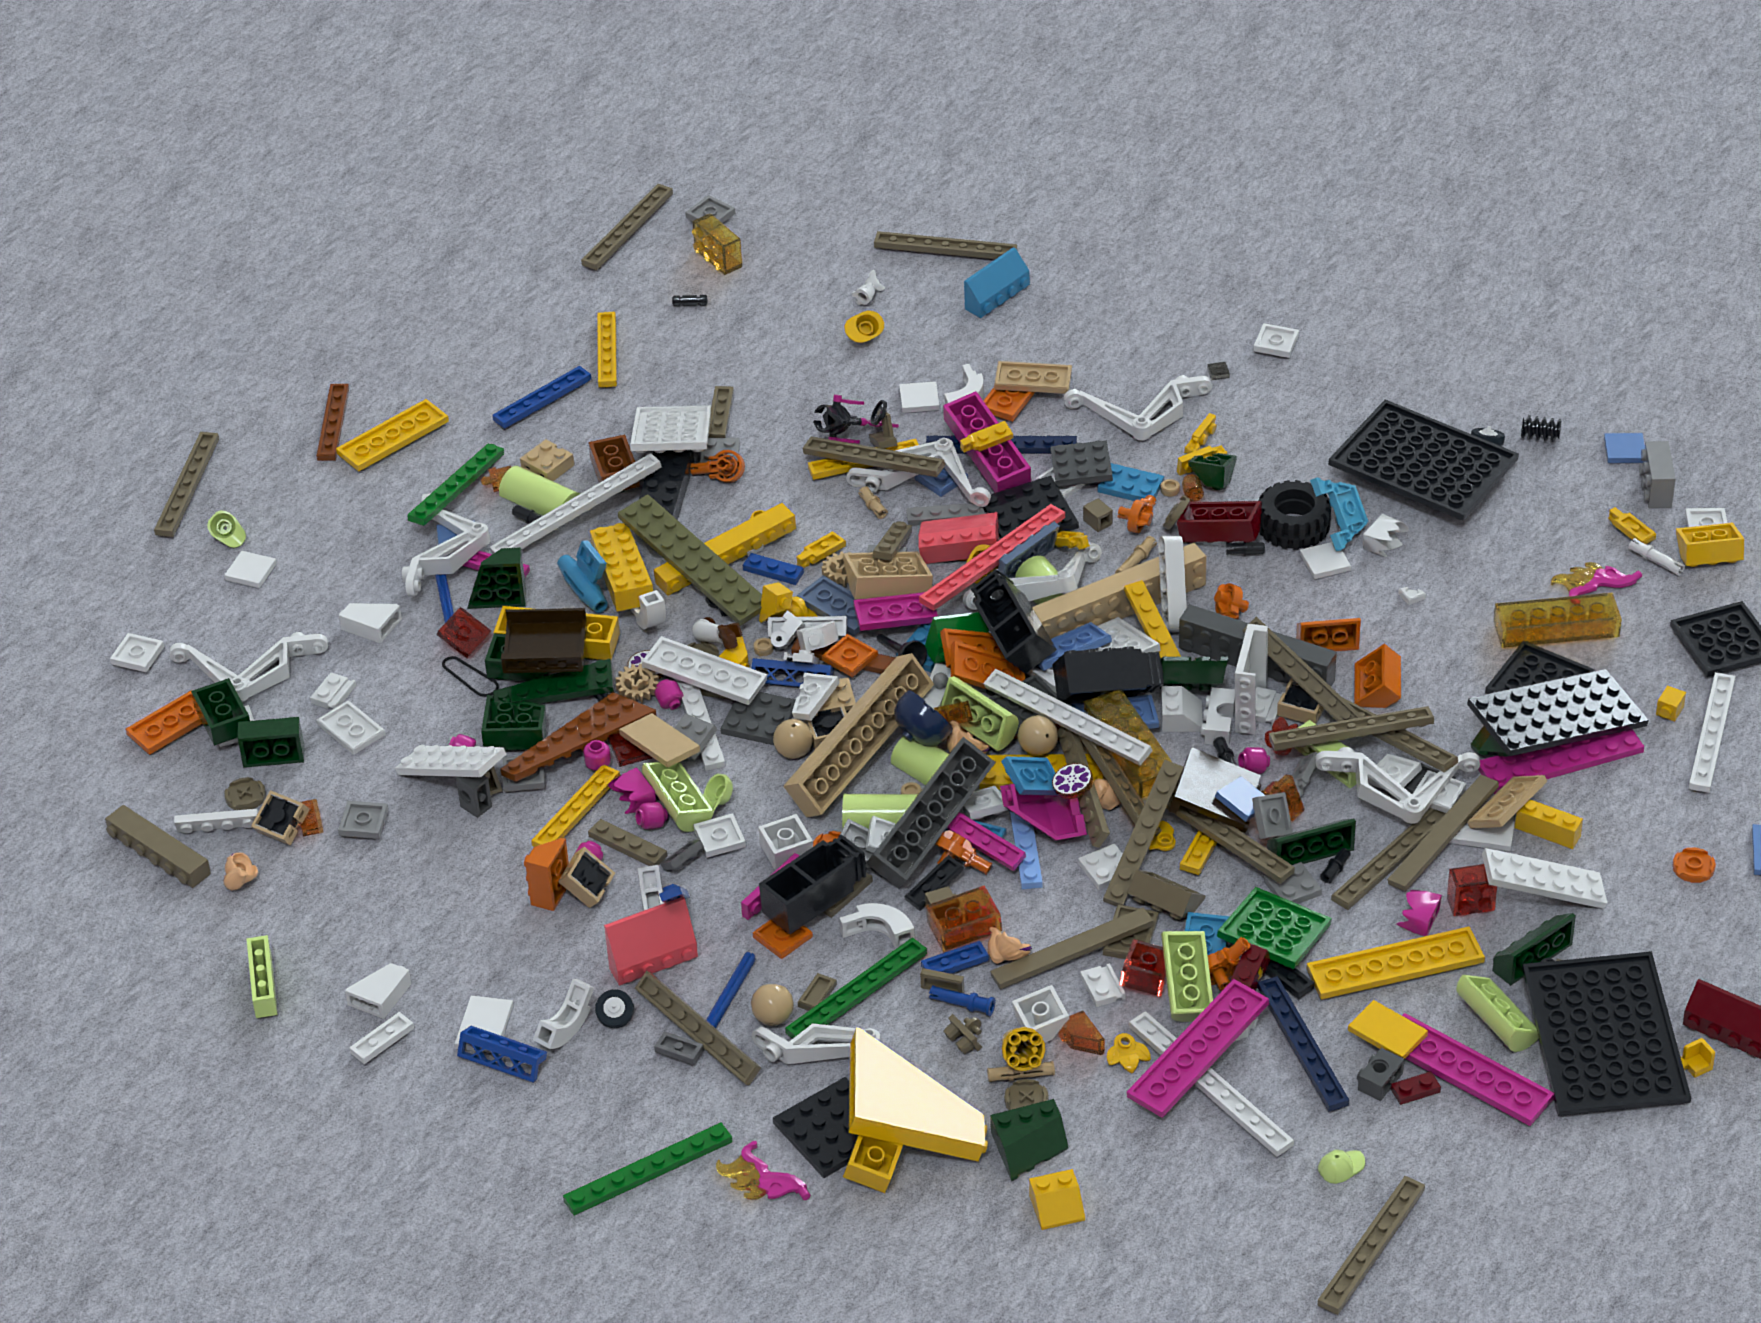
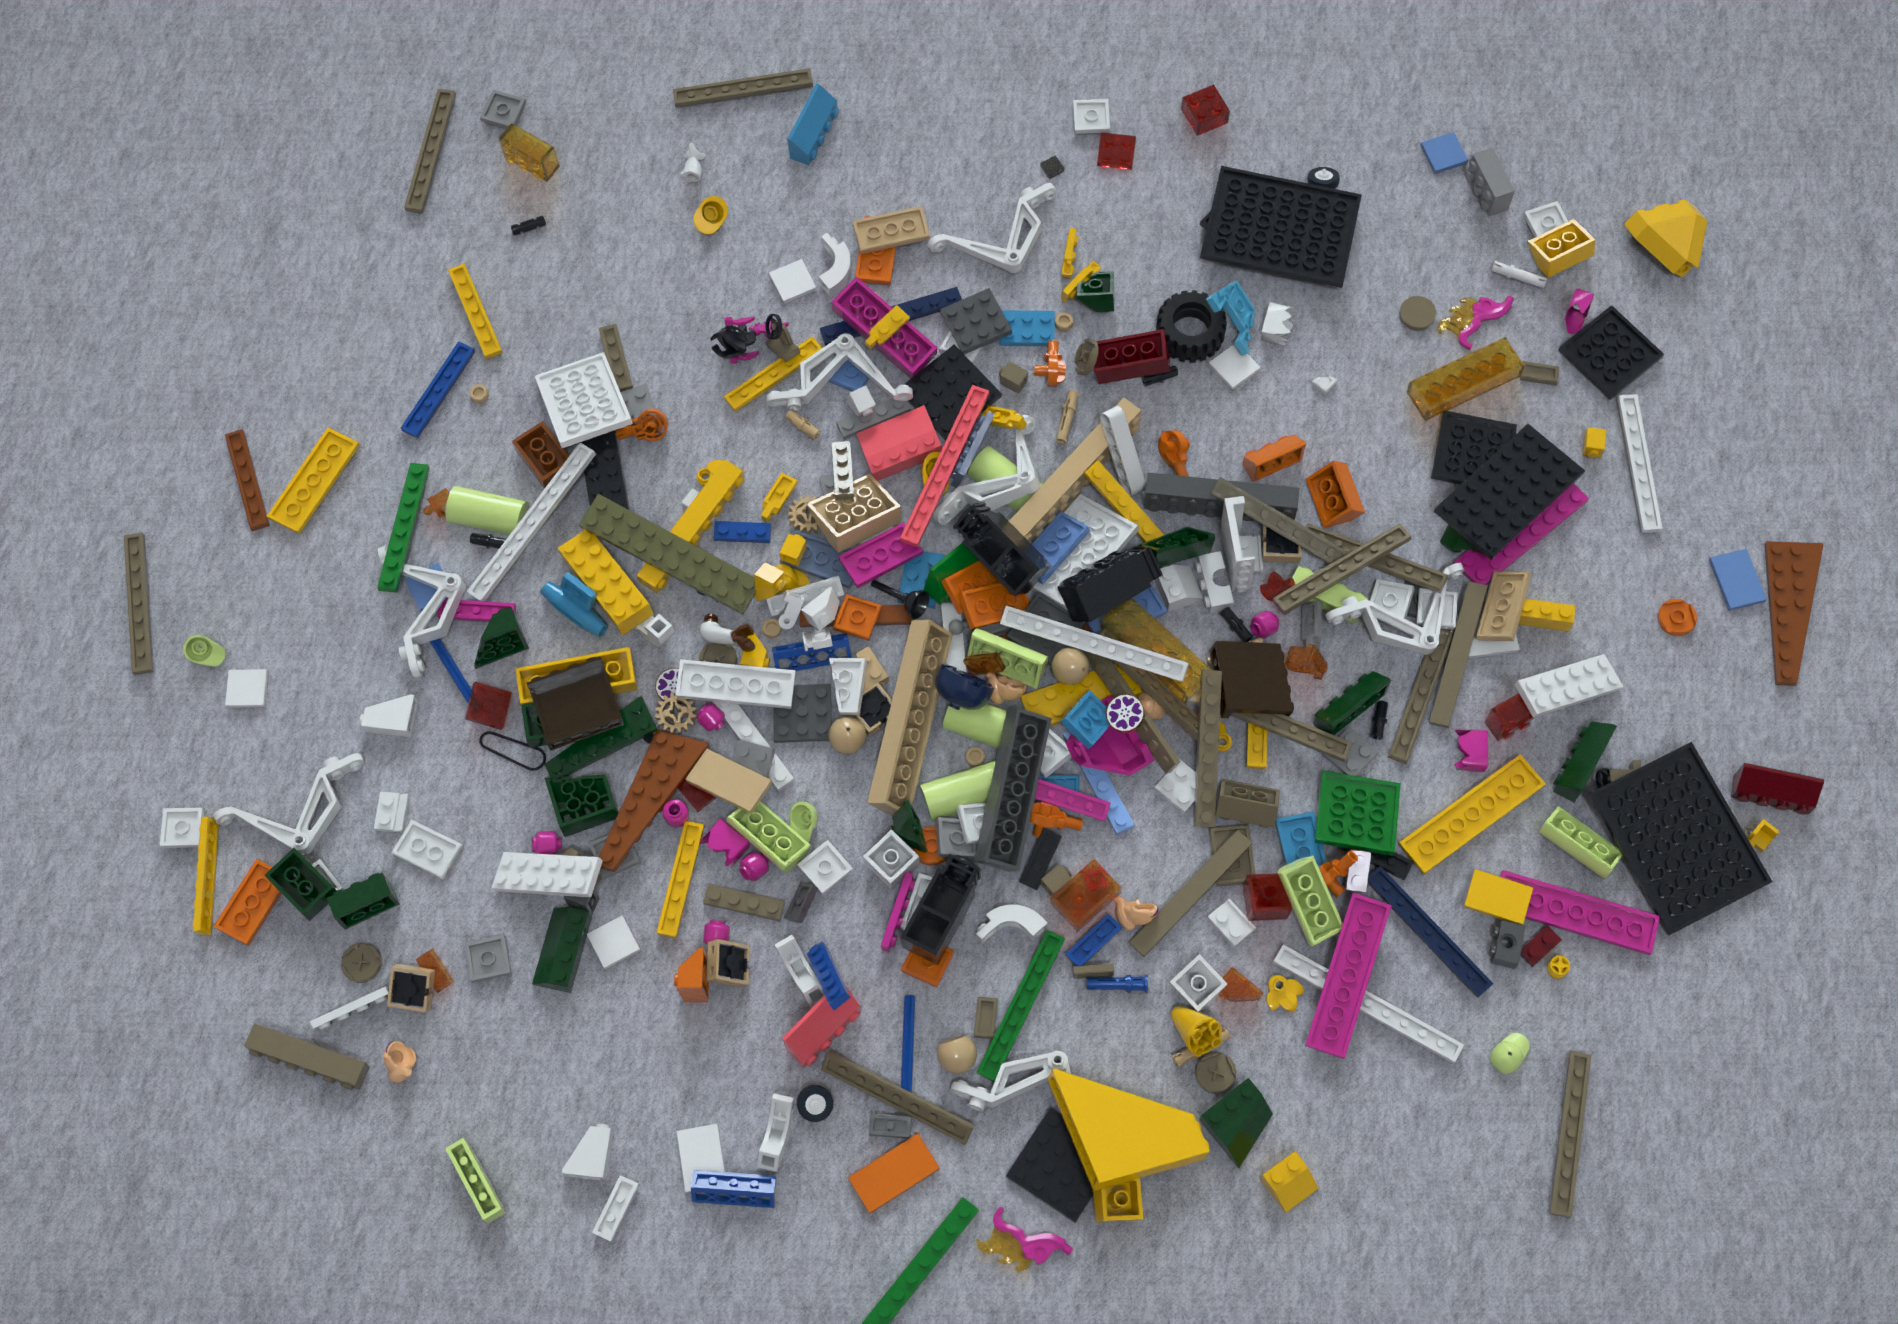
camera: 20 degrees left, 25 degrees up
tan piece [520,439,574,481] -> none
dark tan plate [802,436,945,477] -> none
dark tan hips [943,1014,983,1055] -> none
clear orange brick [1182,474,1204,502] -> none
tile [1215,776,1265,822] -> none
light grey plate [1252,792,1293,839] -> none
black piece [1521,415,1562,442] -> none
yellow hinge [1608,507,1656,544] -> none
none -> yellow plate [192,816,219,936]
none -> tan tile [469,384,489,404]
none -> dark green slope [532,907,592,993]
none -> white tile [587,916,641,969]
none -> yellow brick [779,534,807,566]
none -> white slope [846,385,876,417]
none -> orange tile [848,1133,940,1214]
none -> dark green slope [891,800,928,853]
none -> clear red plate [1097,132,1136,170]
none -> clear red brick [1181,84,1230,136]
none -> dark tan tile [1399,296,1436,331]
none -> dark tan tile [1520,361,1559,386]
none -> yellow wheel [1547,955,1570,979]
none -> dark pink piece [1563,289,1594,334]

